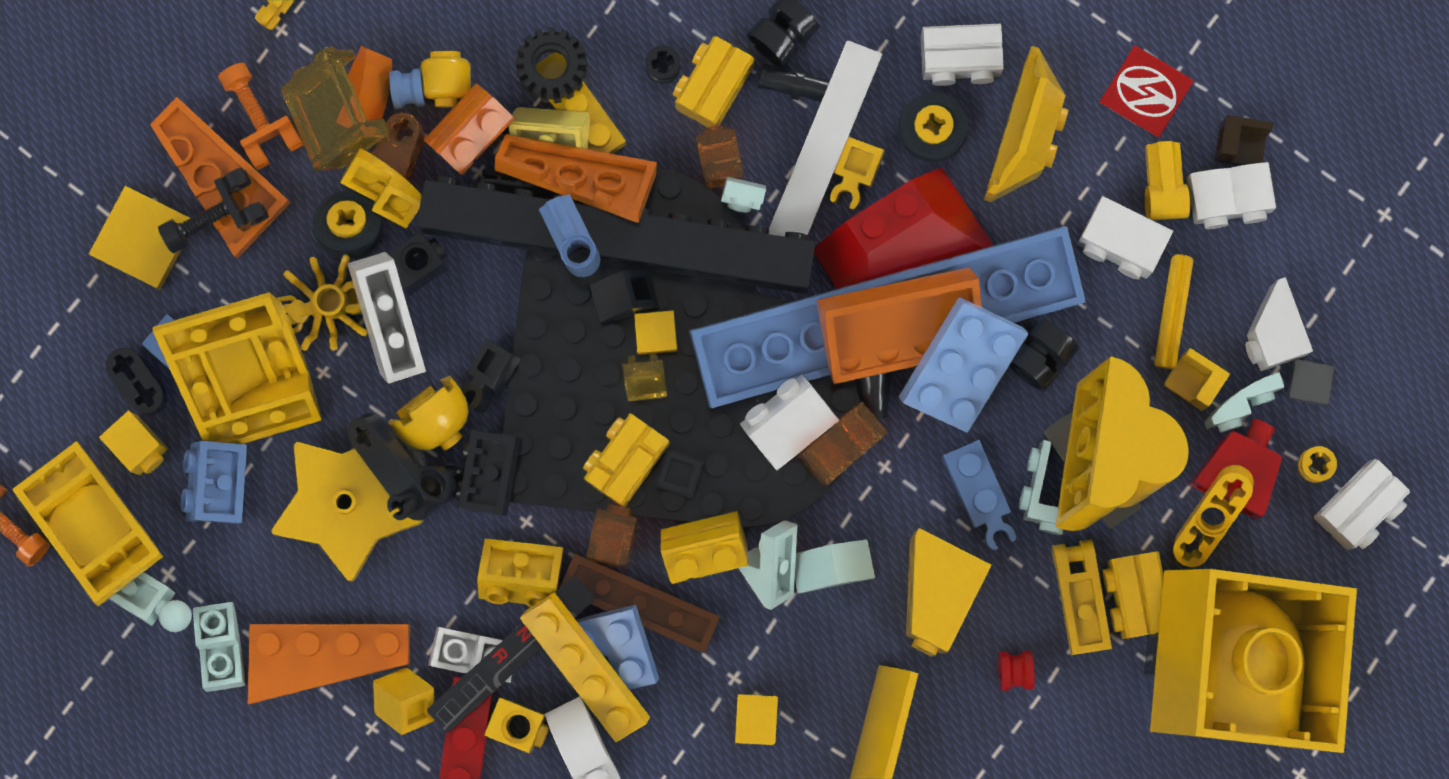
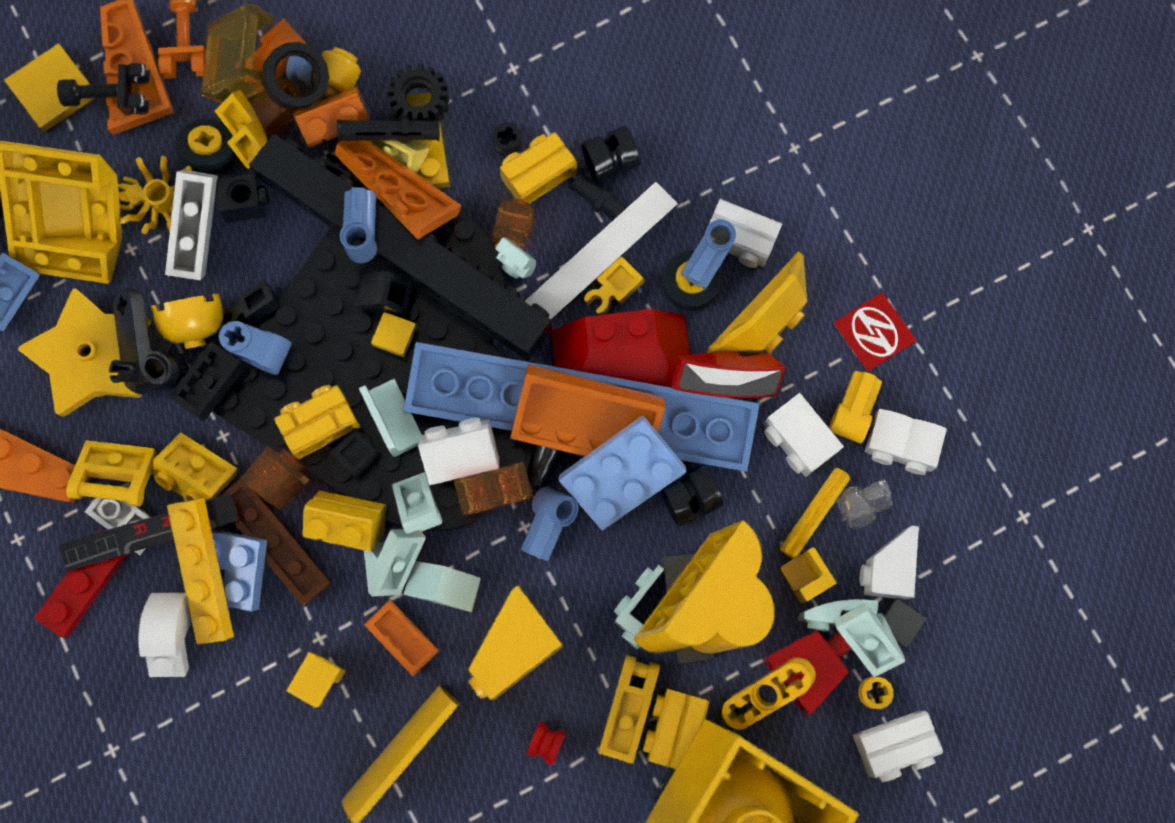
camera: 20 degrees right, 5 degrees down
yellow panel [373,668,435,735] -> none
yellow brick [484,698,550,753] -> none
clear yellow tile [623,353,667,401] -> none
medium blue plate [942,440,1016,551] -> none
dark brown panel [1214,115,1273,166] -> none
none -> yellow plate [66,440,157,506]
none -> medium blue piece [219,321,292,375]
none -> black tyre [261,42,329,110]
none -> black pin [337,116,440,144]
none -> light aqua panel [359,379,422,457]
none -> orange plate [364,600,440,677]
none -> light aqua slope [392,472,442,534]
none -> medium blue piece [521,487,578,561]
none -> slope [671,351,785,398]
none -> medium blue piece [681,219,736,290]
none -> light aqua slope [835,603,905,677]
none -> clear plate [836,479,894,529]

